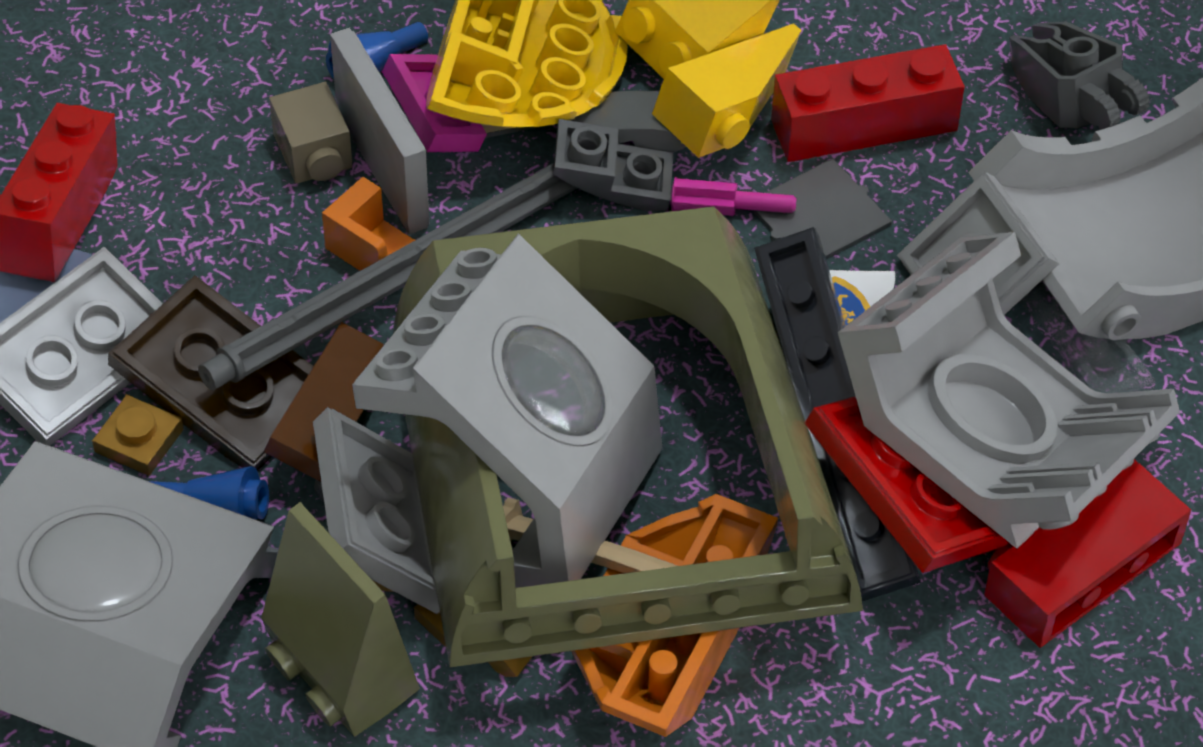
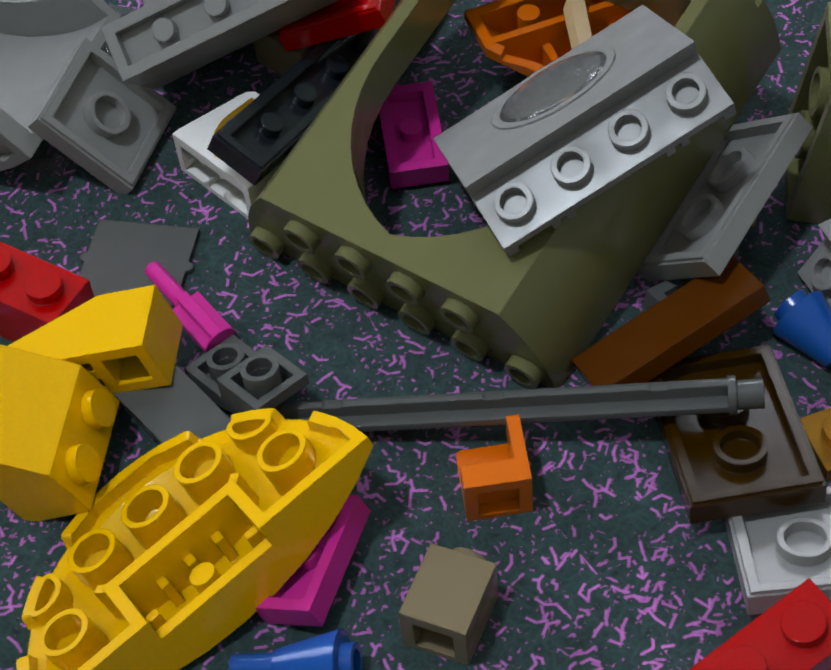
camera: 130 degrees left, 0 degrees up
light grey tile [330,27,430,234] -> none
none -> dark pink plate [379,81,450,189]

